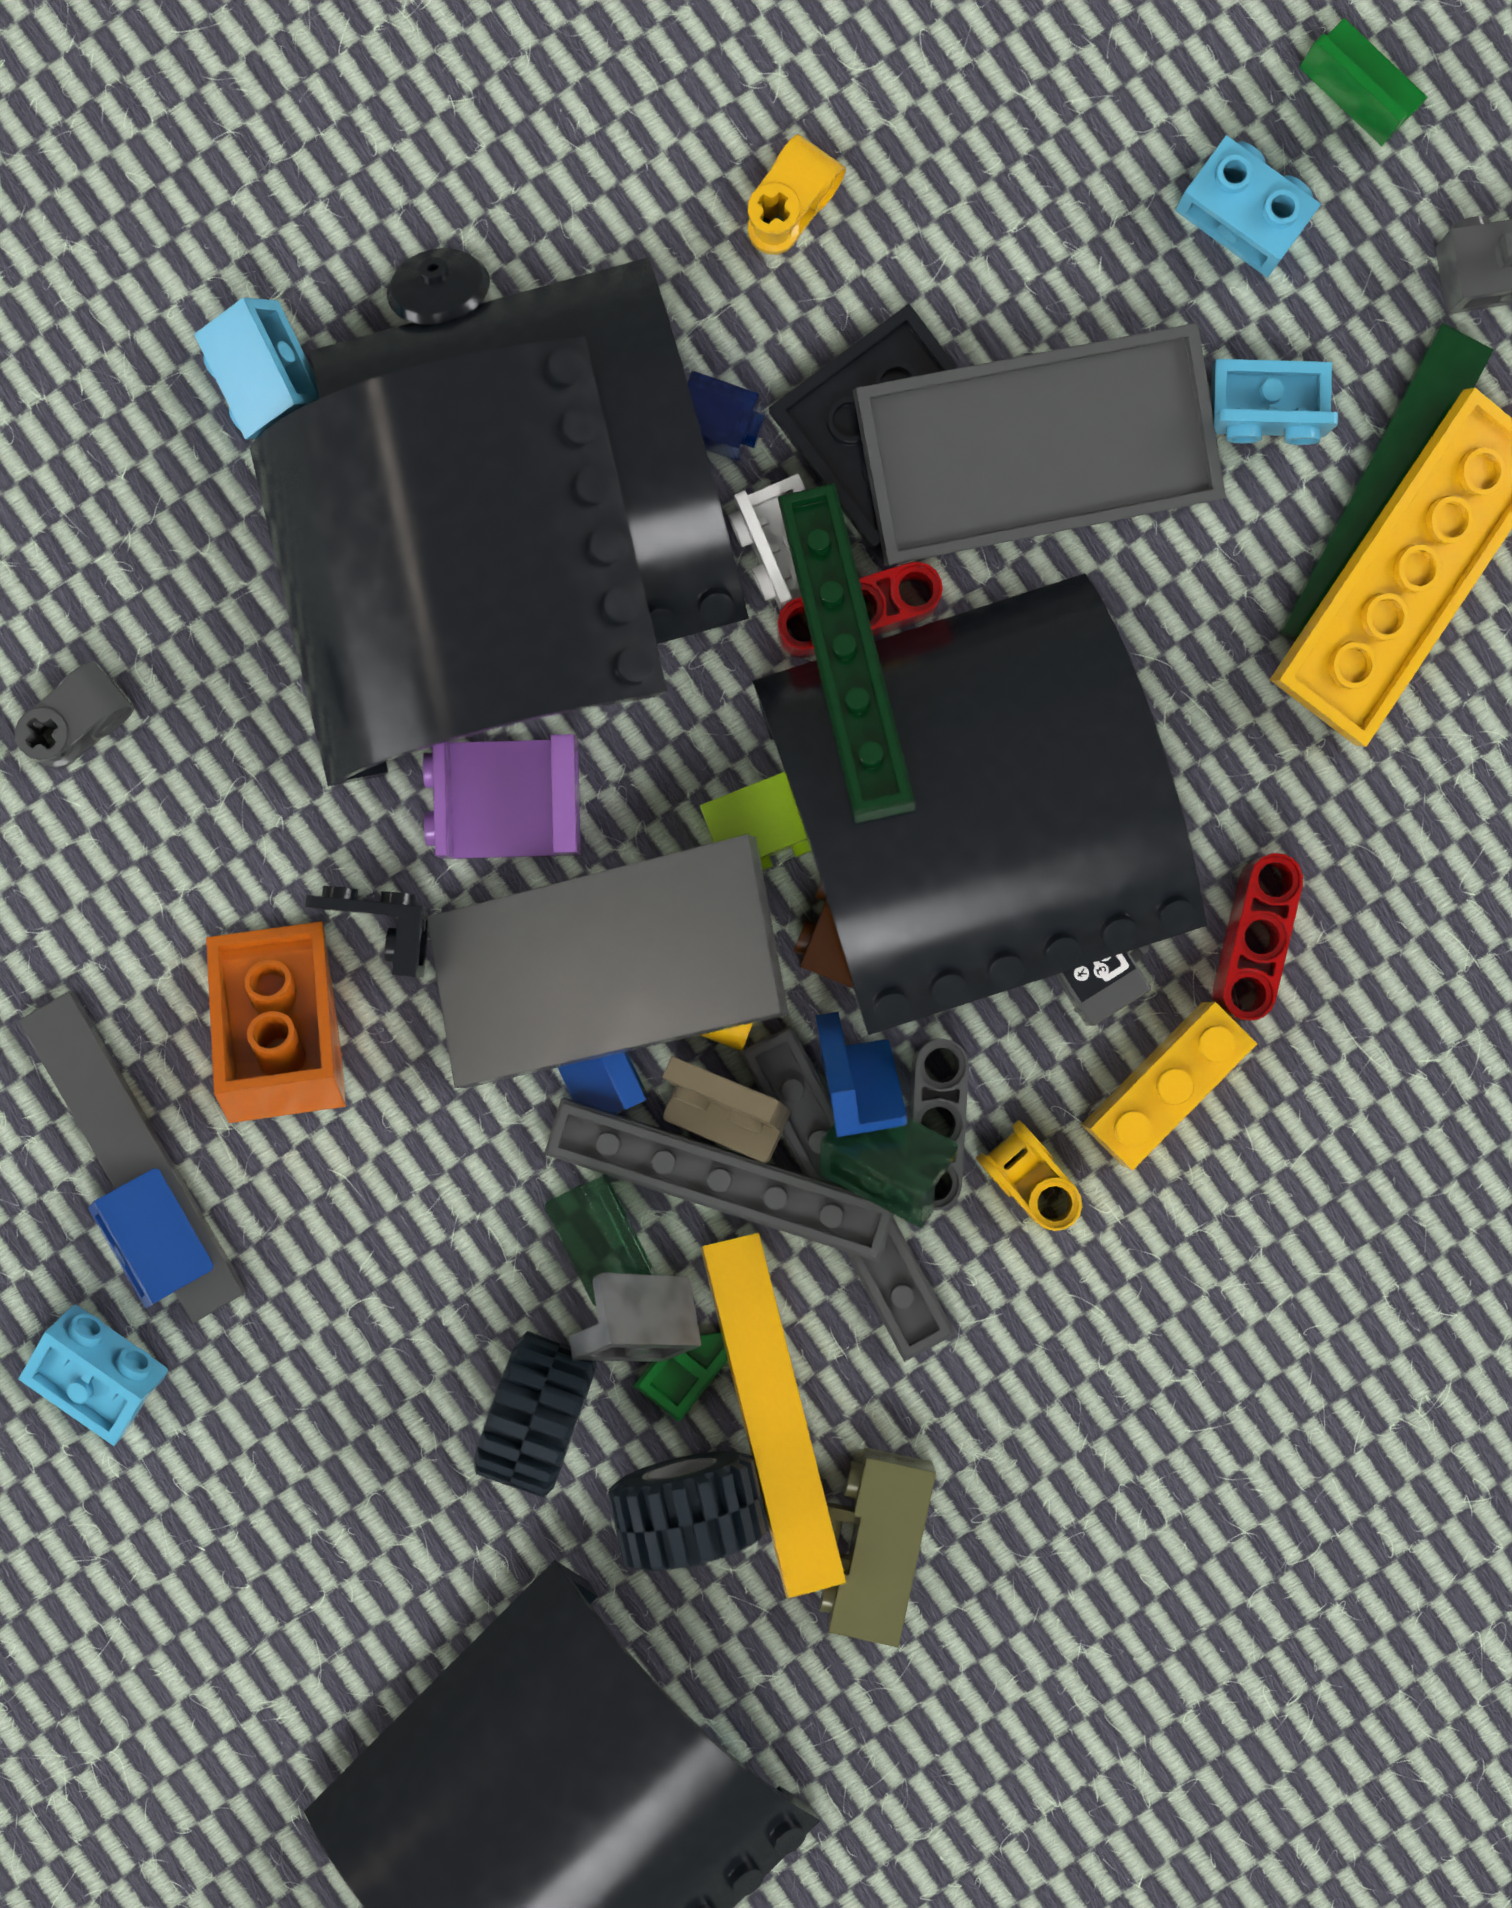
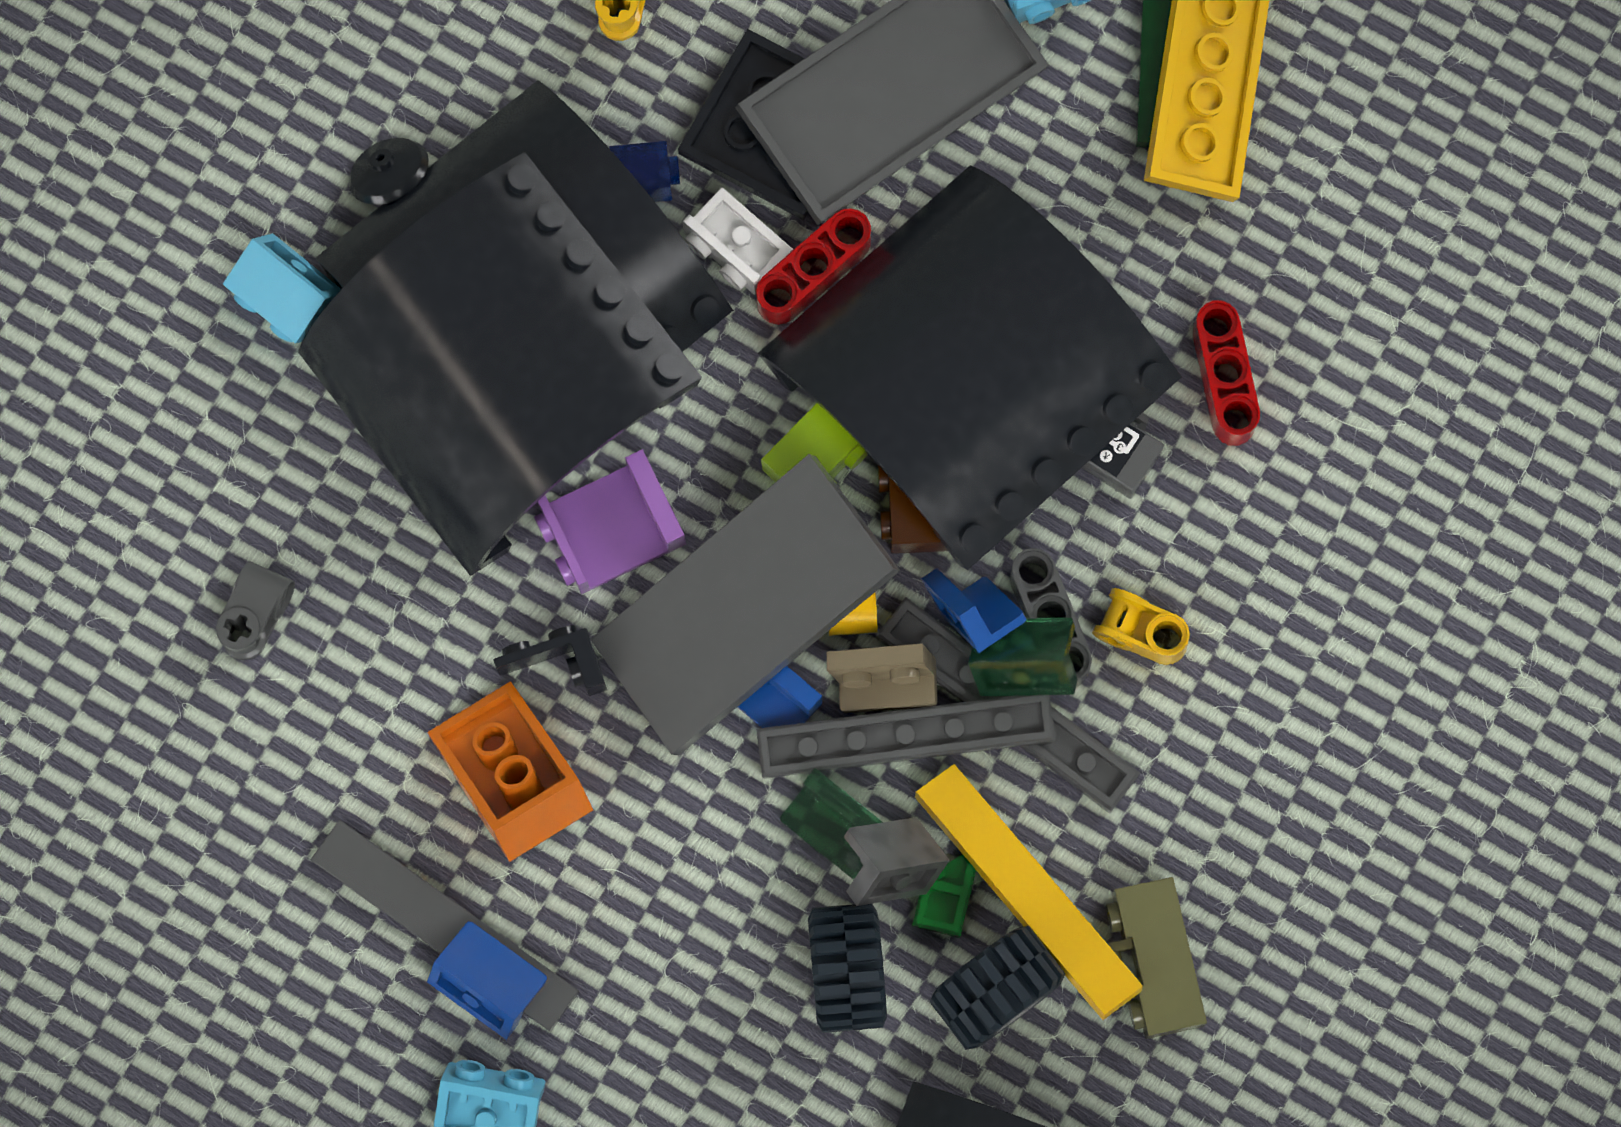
camera: 20 degrees left, 10 degrees down
dark green tile [778,483,915,824] -> none
yellow brick [1081,1002,1258,1171] -> none

